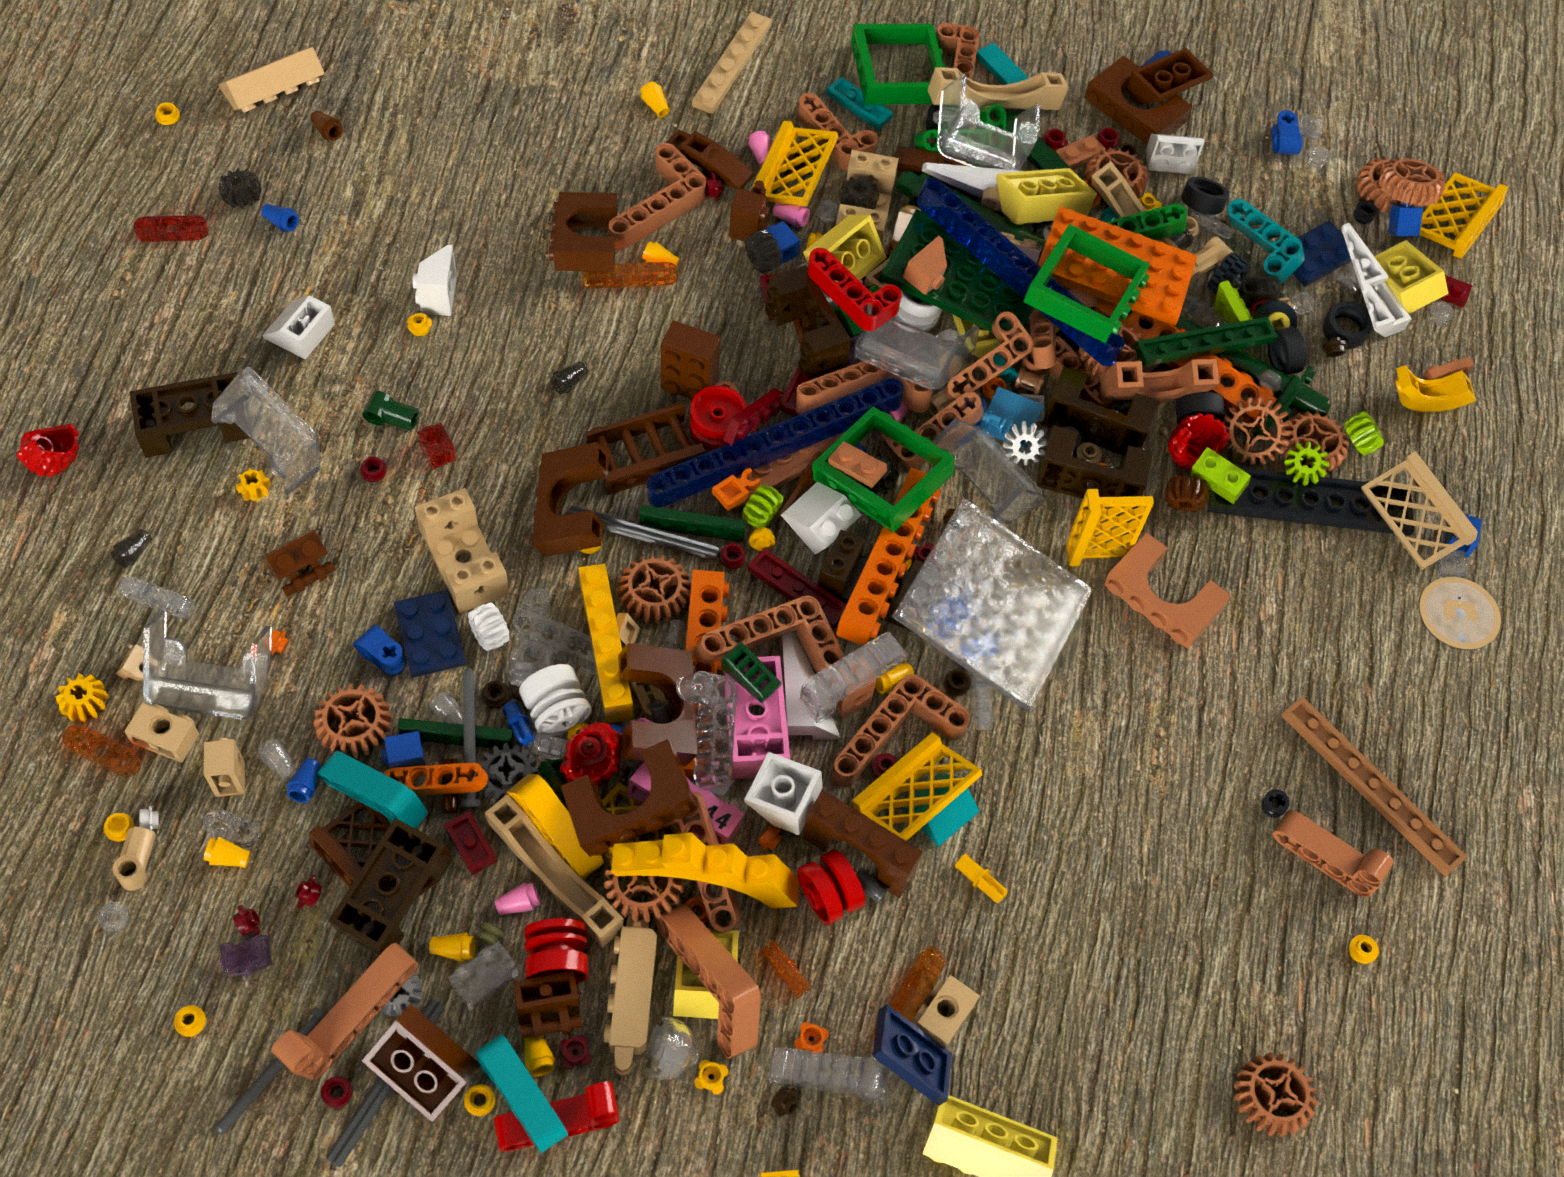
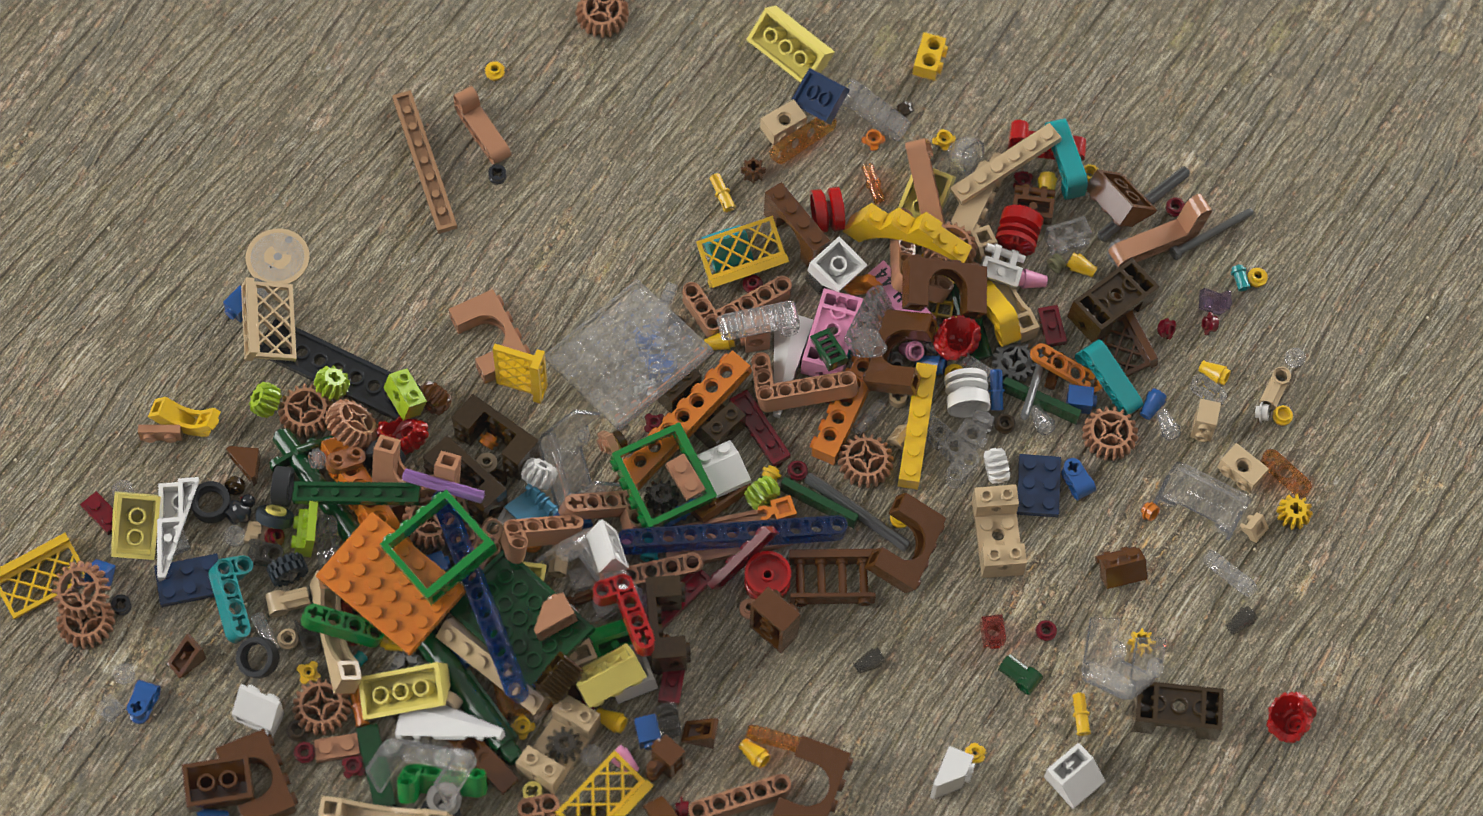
camera: 155 degrees left, 5 degrees up
none -> reddish brown slope [167,633,207,678]
none -> black animal [224,494,255,525]
none -> reddish brown slope [226,446,261,486]
none -> dark orange plate [325,447,366,474]
none -> medium lavender axle [402,469,485,503]
none -> dark brown brick [532,651,584,704]
none -> white slope [587,520,629,573]
none -> nougat plate [596,430,619,455]
none -> reddish brown slope [681,718,719,749]
none -> reddish brown gear [741,157,766,184]
none -> orange plate [843,274,883,296]
none -> tan plate [950,123,1062,205]
none -> white plate [981,243,1026,288]
none -> yellow axle [1072,692,1091,736]
none -> teal pin [1231,264,1251,292]

